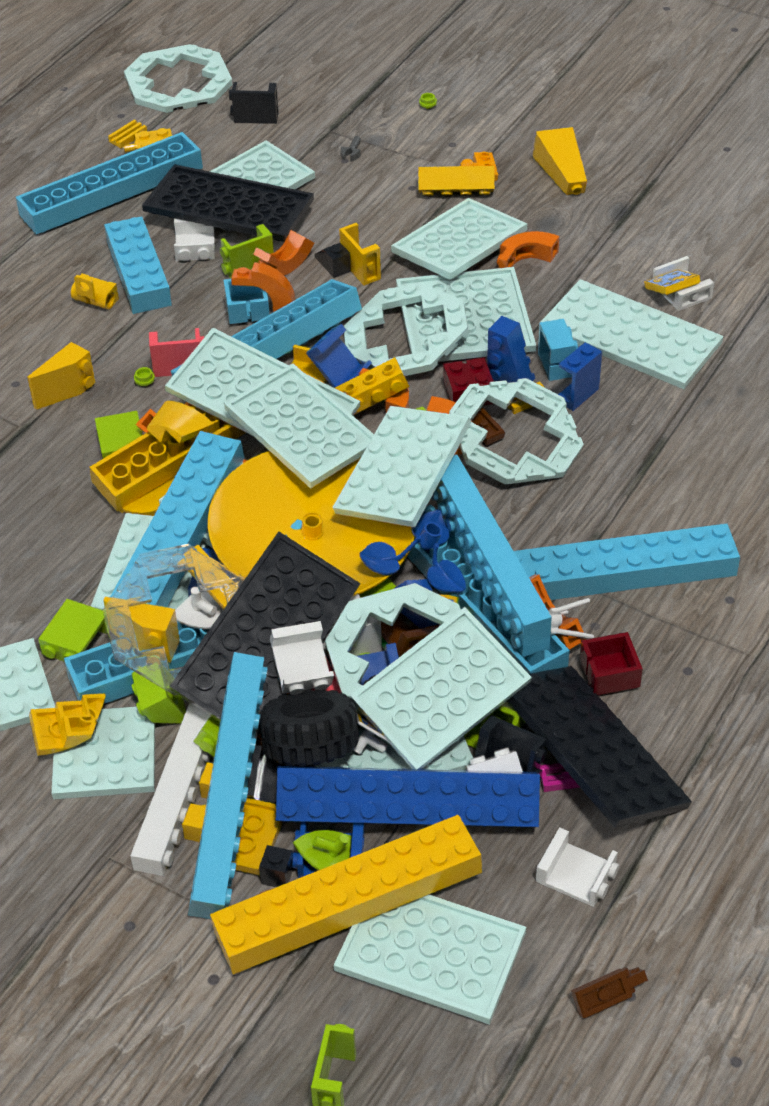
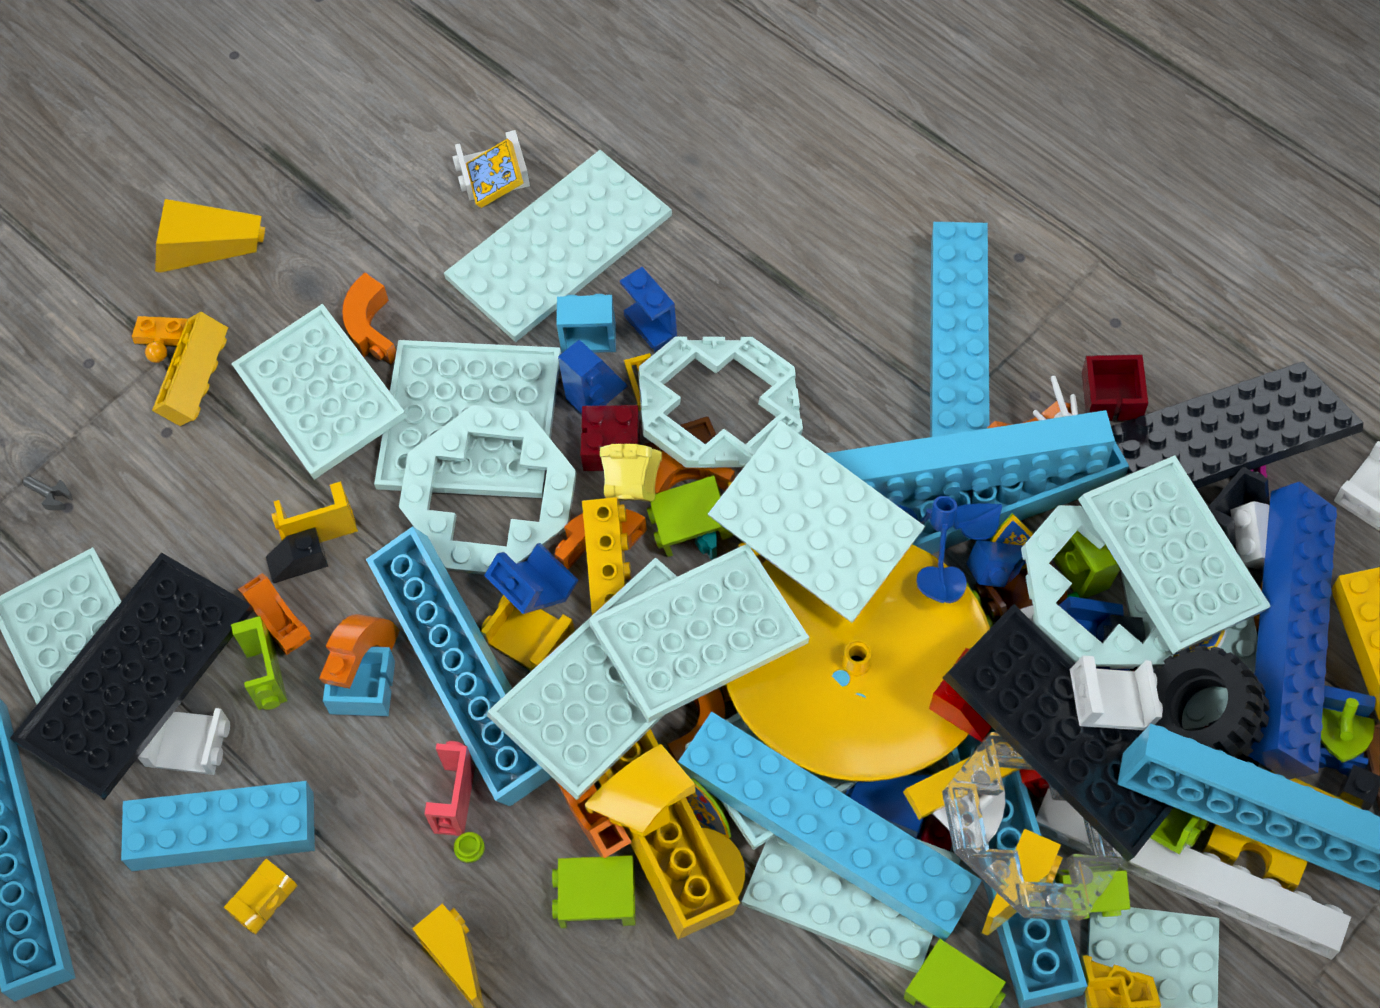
camera: 75 degrees left, 15 degrees up
none -> light yellow piece [600,444,662,501]

